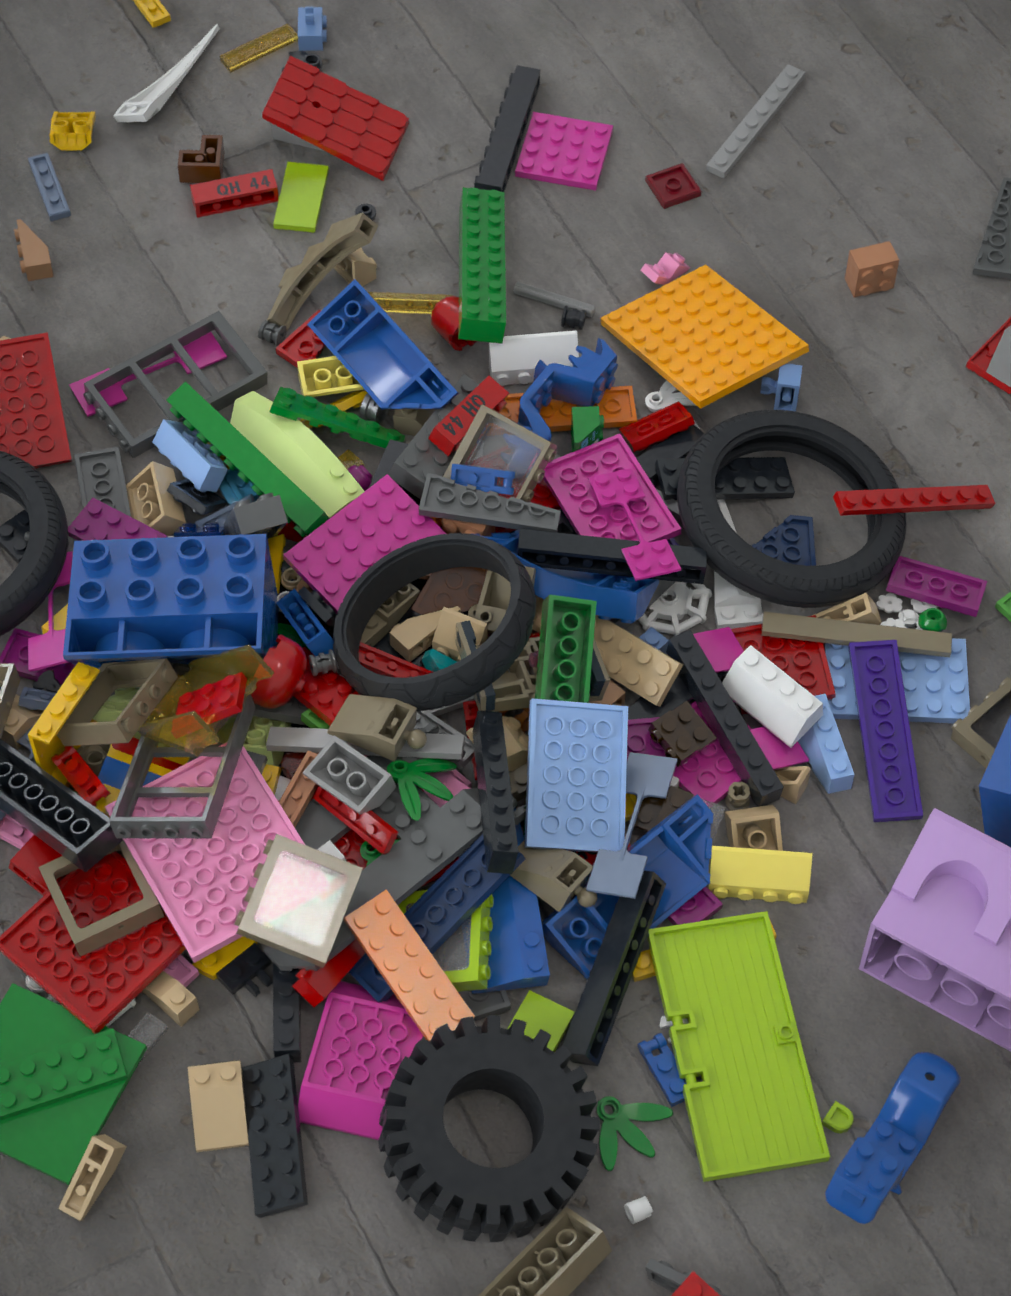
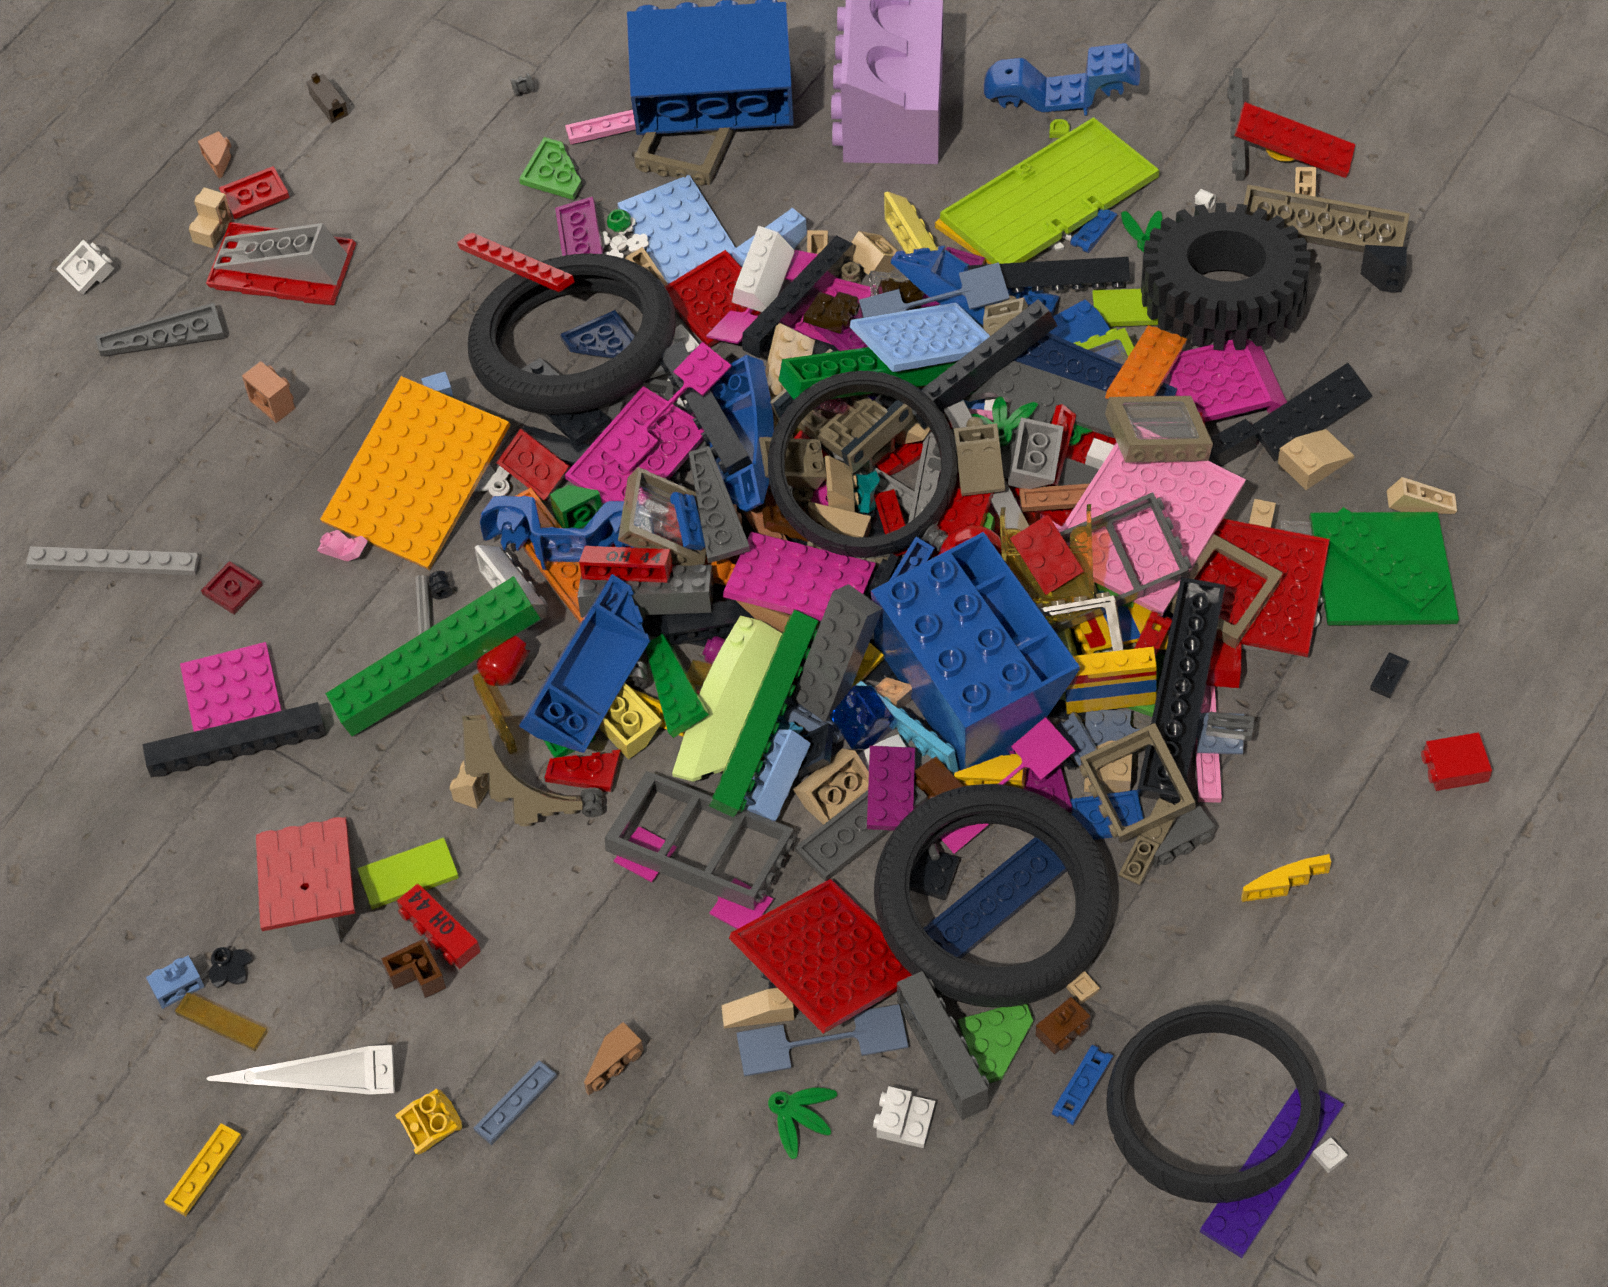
camera: 115 degrees left, 0 degrees up
black plate [355,204,376,221] -> none
dark tan tile [761,612,952,657] -> none
dark purple plate [848,640,923,823] -> none

